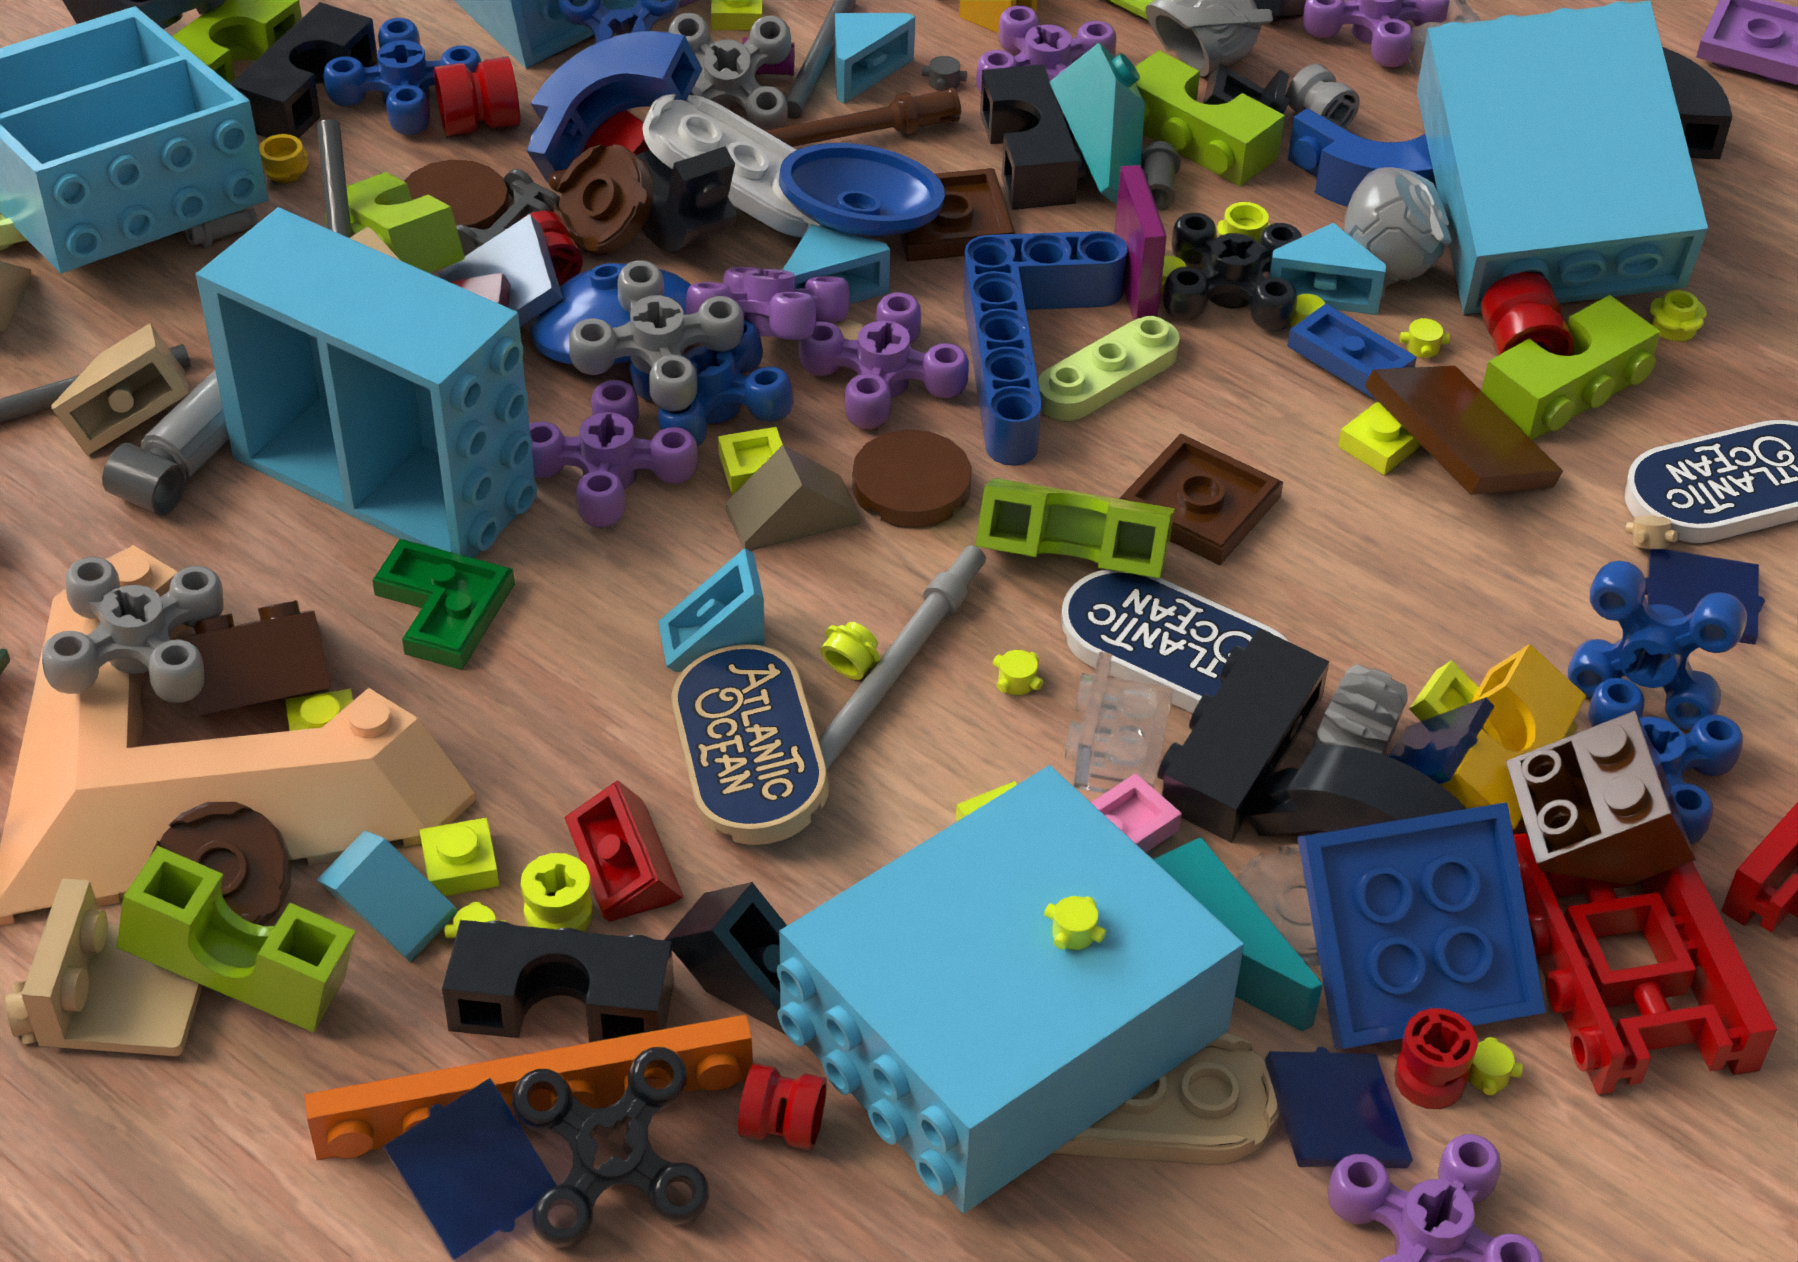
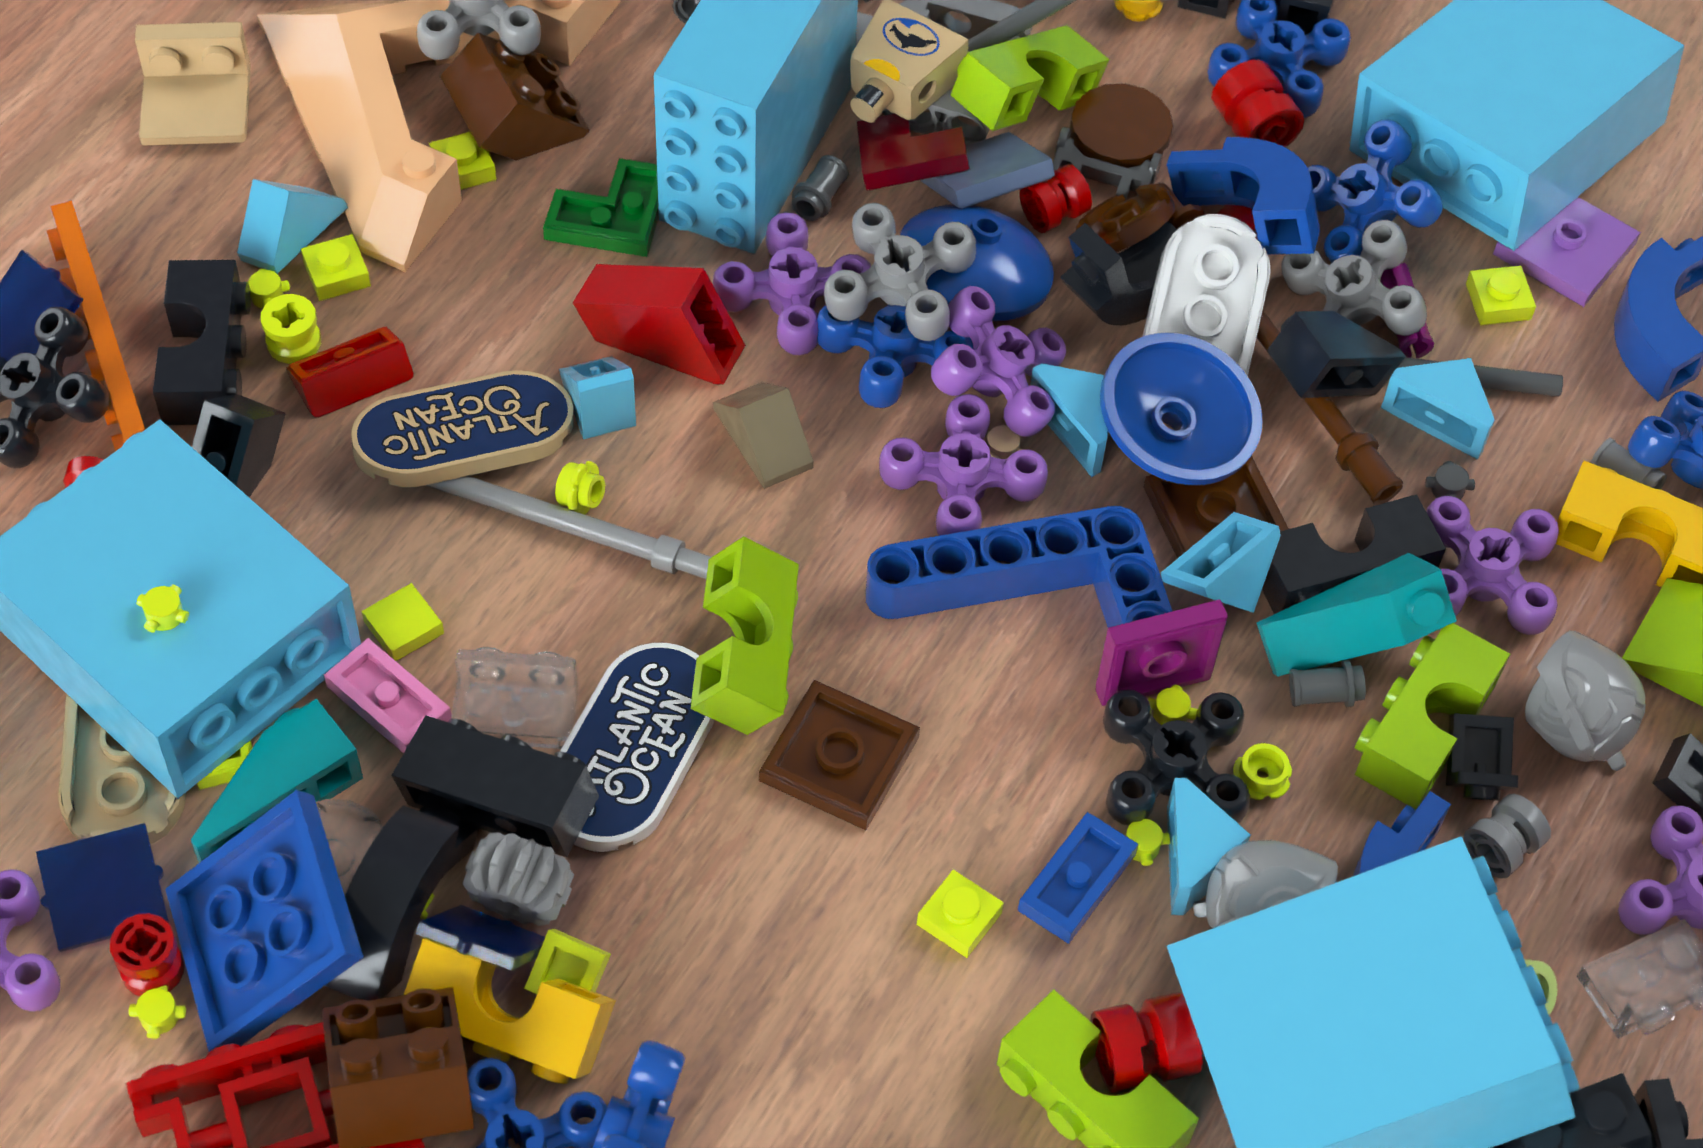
camera: 80 degrees right, 10 degrees up
lime arch [116,846,356,1033] -> none
reddish brown tile [150,802,292,926] -> none
neon yellow plate [718,427,783,494] -> none
reddish brown tile [852,429,972,527] -> none
neon yellow piece [993,650,1043,695] -> none
yellowish green plate [1038,316,1180,421] -> none
reddish brown tile [1365,365,1563,495] -> none
neon yellow piece [1399,318,1450,358] -> none
none -> red slope [573,264,746,385]
none -> medium azure slope [1161,512,1281,613]
none -> black slope [1267,311,1406,398]

